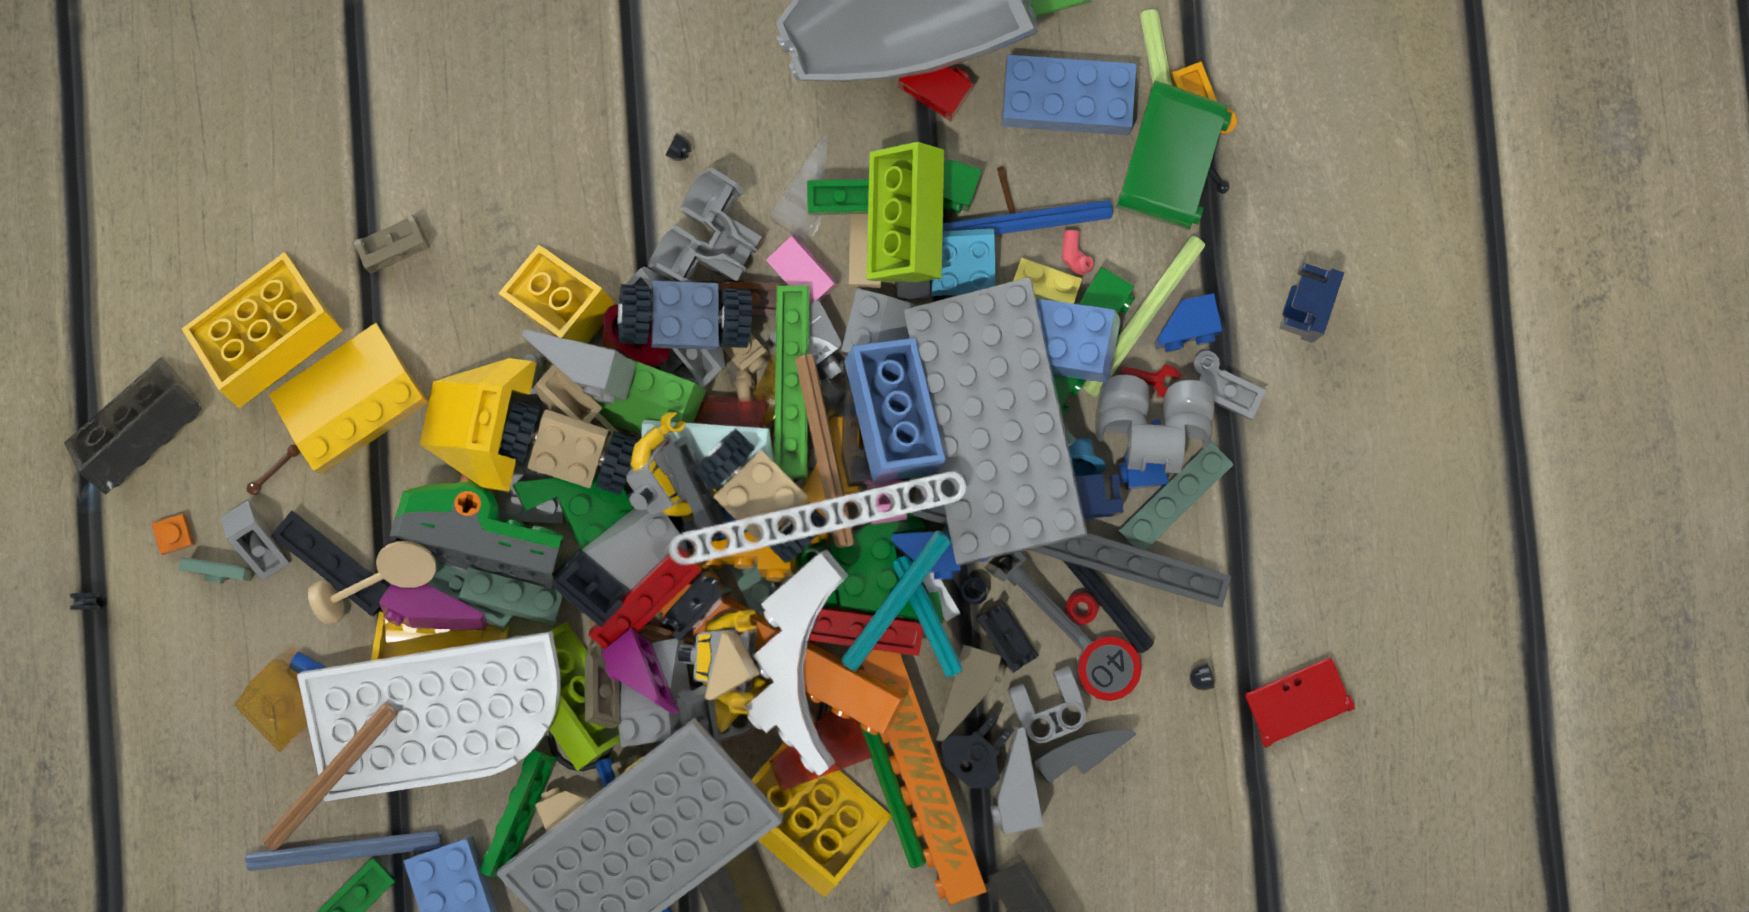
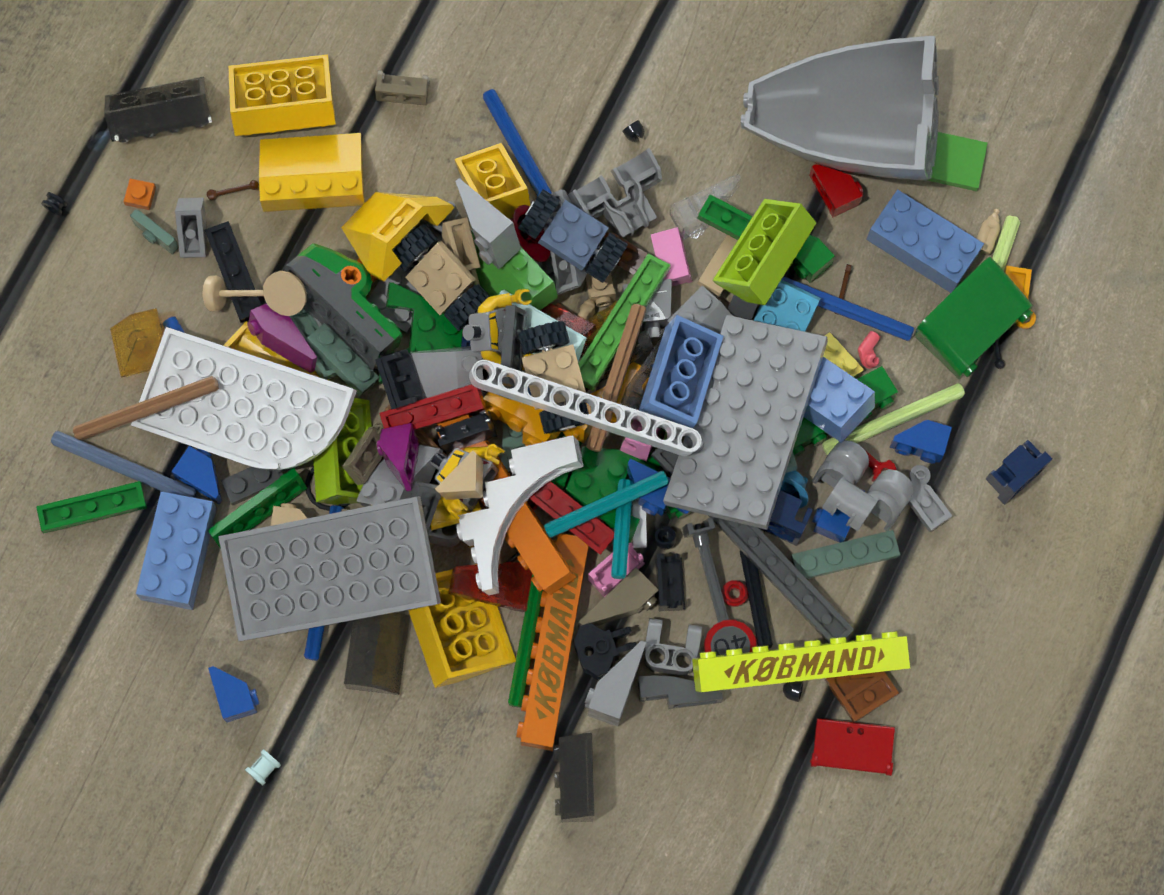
camera: 25 degrees right, 10 degrees down
none -> blue slope [172,446,222,504]
none -> dark grey hinge [221,467,295,506]
none -> blue axle [483,89,552,197]
none -> bright pink hinge [588,543,645,597]
none -> neon yellow brick [692,631,910,692]
none -> dark orange wing [825,671,899,723]
none -> tan piece [976,209,1000,255]

